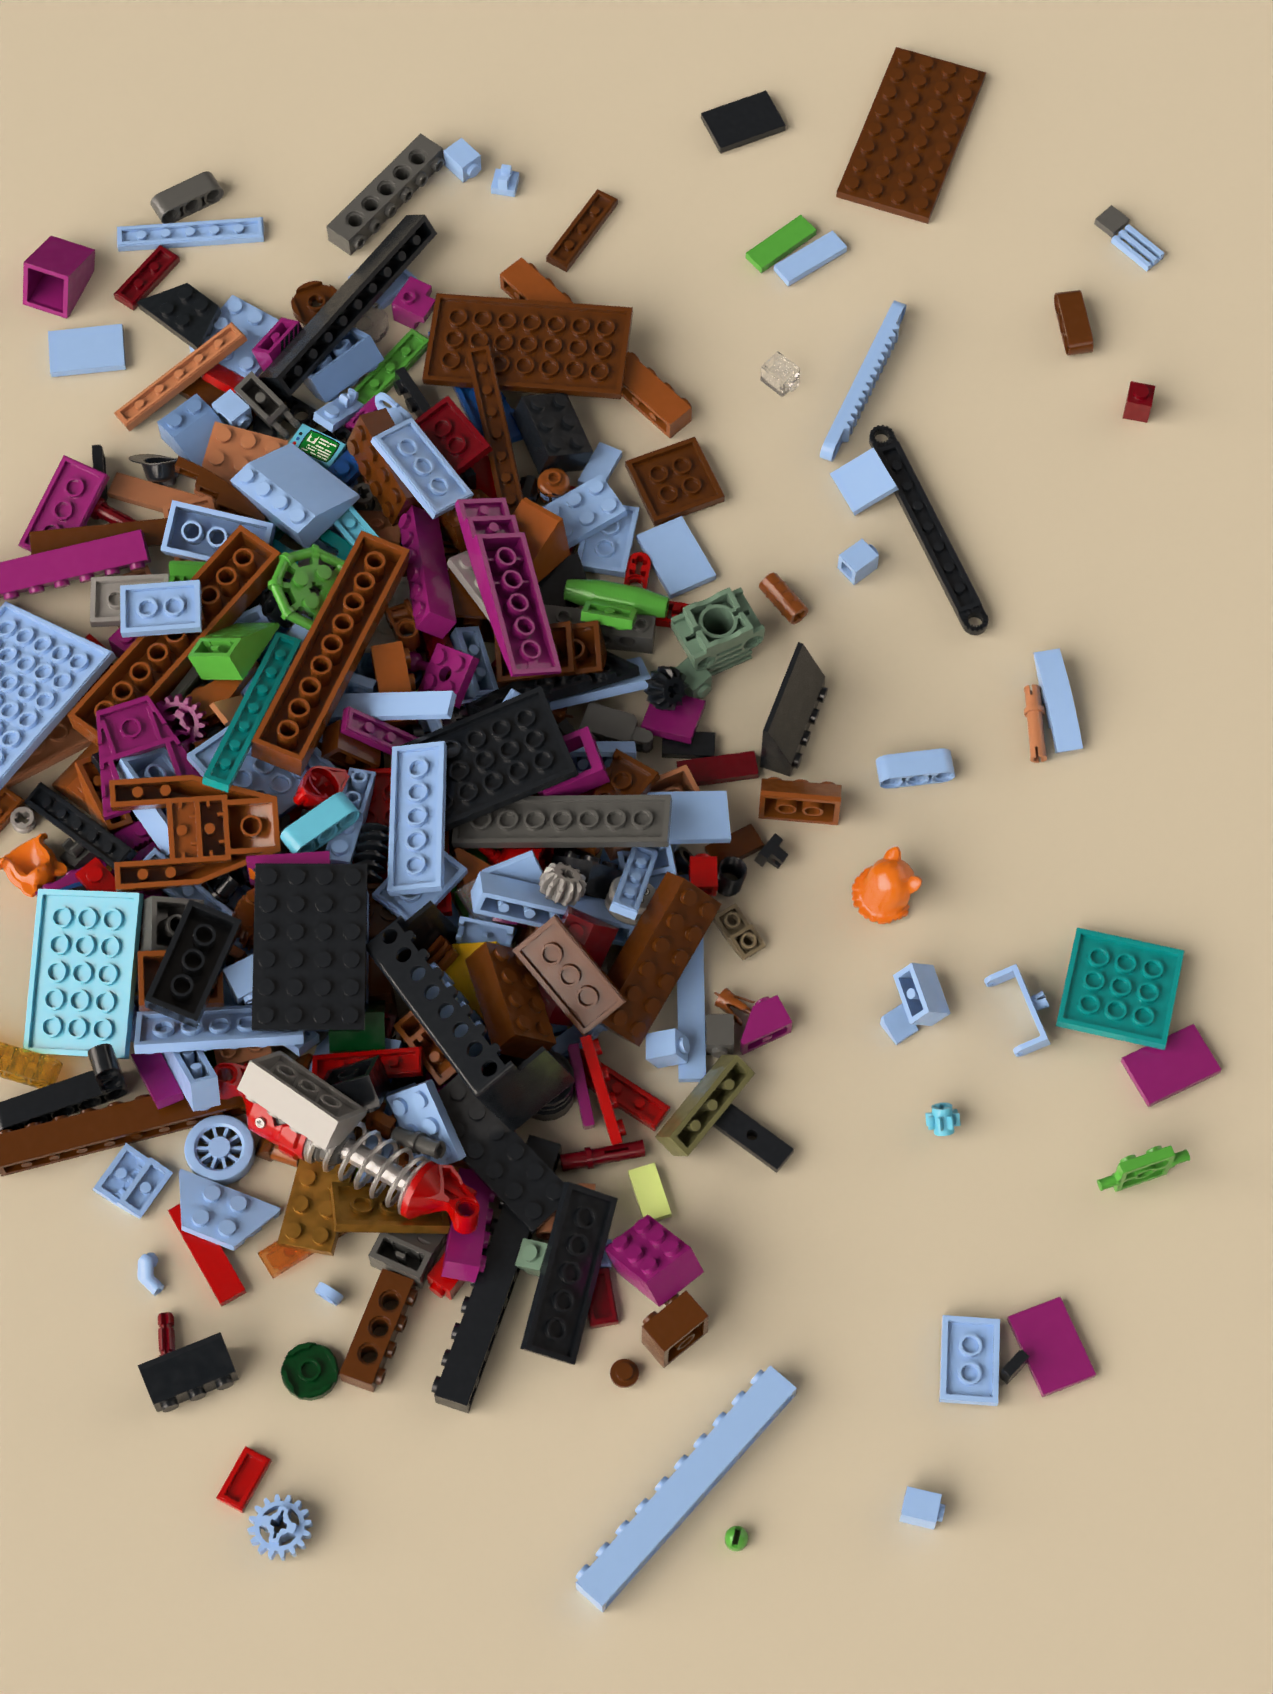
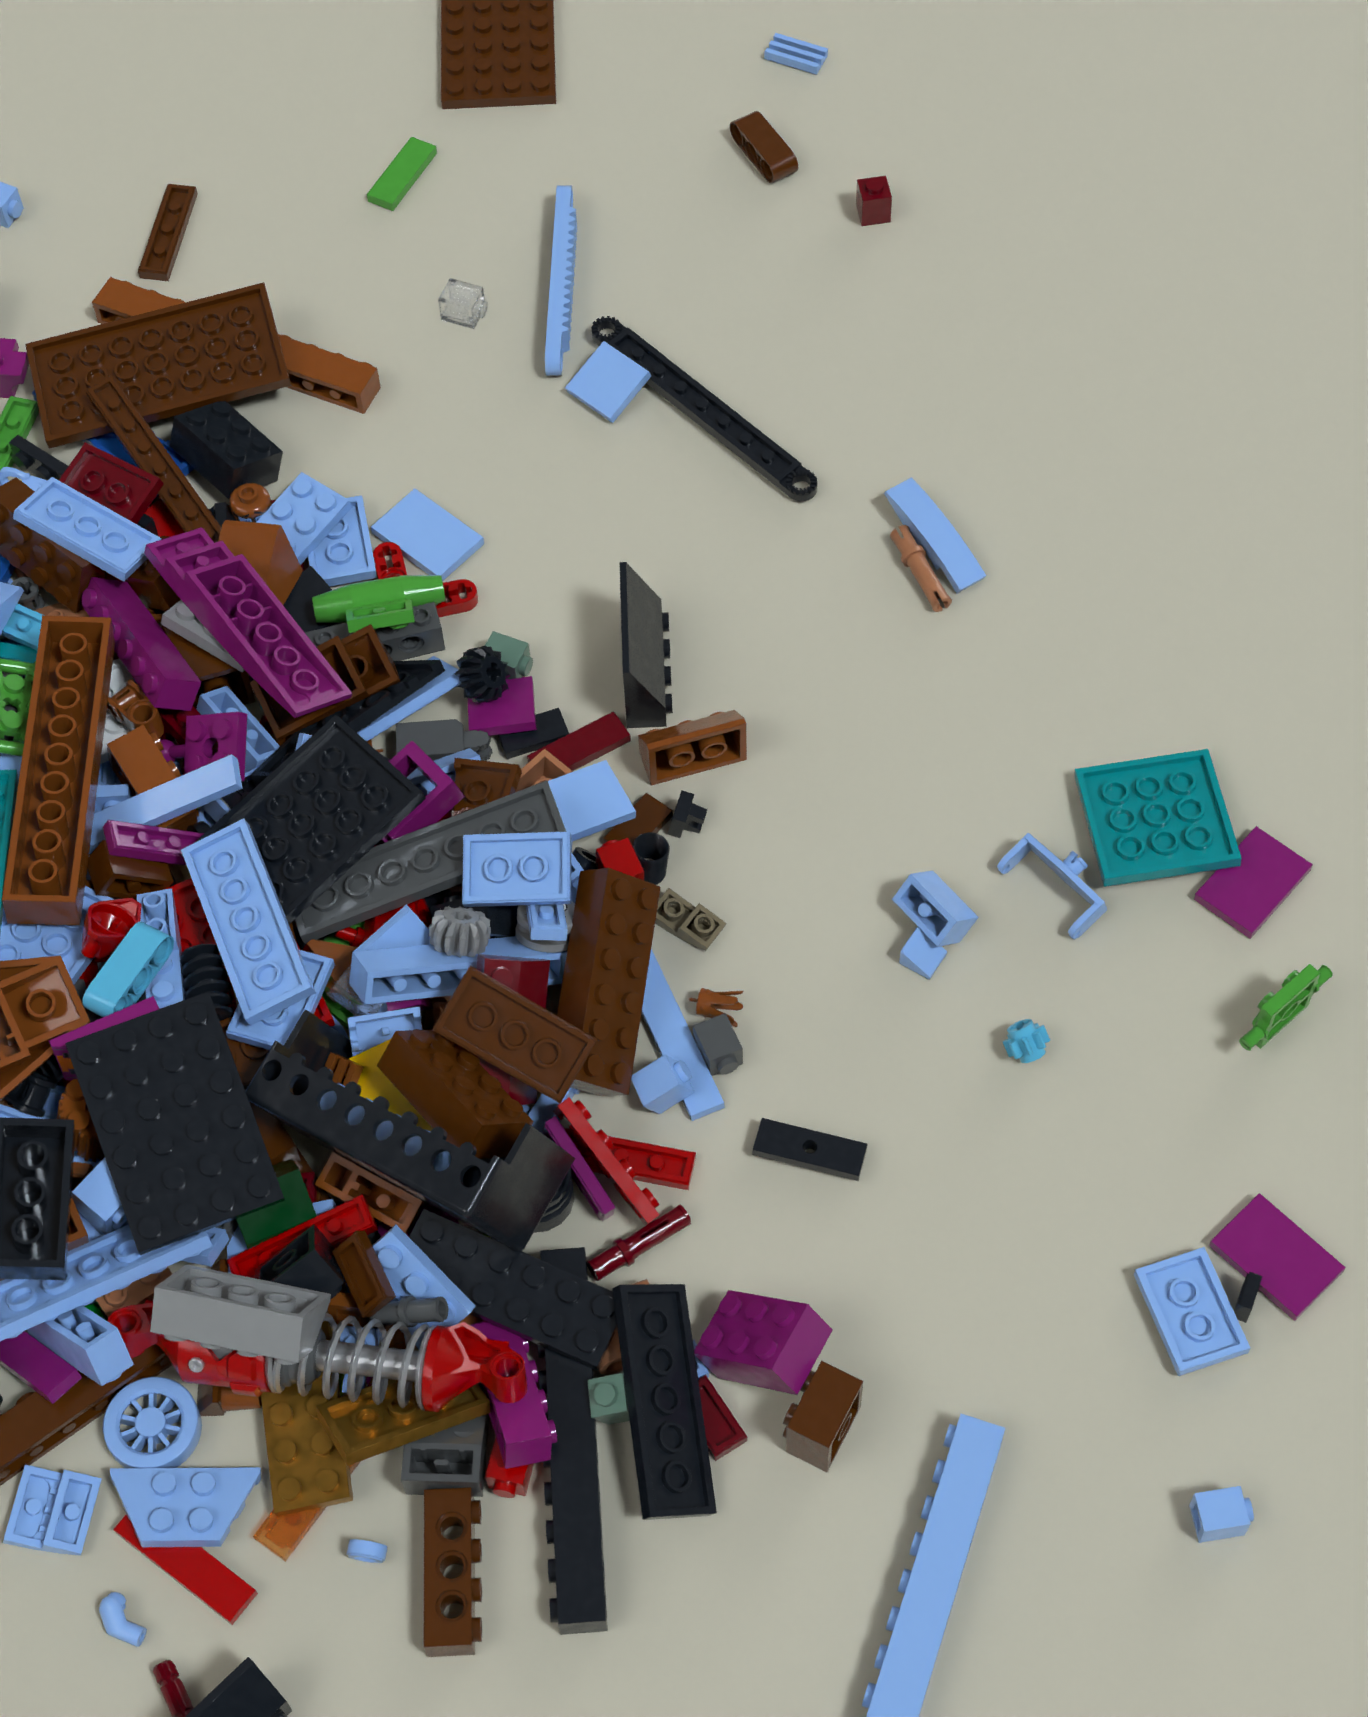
camera: 20 degrees left, 5 degrees down
dark green tile [281,1342,339,1401] -> none
light blue tile [491,164,520,197] -> none
light blue tile [578,442,622,486] -> none
reddish brown plate [610,1359,639,1388] -> none
reddish brown plate [625,437,725,527] -> none
yellowish green tile [628,1163,672,1221] -> none
olive brick [655,1054,755,1156] -> none
sand green piece [671,587,765,676] -> none
black tile [701,90,786,154] -> none
bright green hinge [725,1526,748,1551] -> none
magenta slope [740,995,792,1055] -> none
dark orange axle [759,572,808,624] -> none
light blue tile [774,230,847,287] -> none
light blue brick [837,539,879,585] -> none
orange hair [852,846,922,924] -> none
light blue beam [875,748,955,789] -> none
dark grey tile [1094,205,1130,238] -> none
none -> reddish brown tile [332,1231,396,1317]
none -> light blue tile [462,831,571,907]

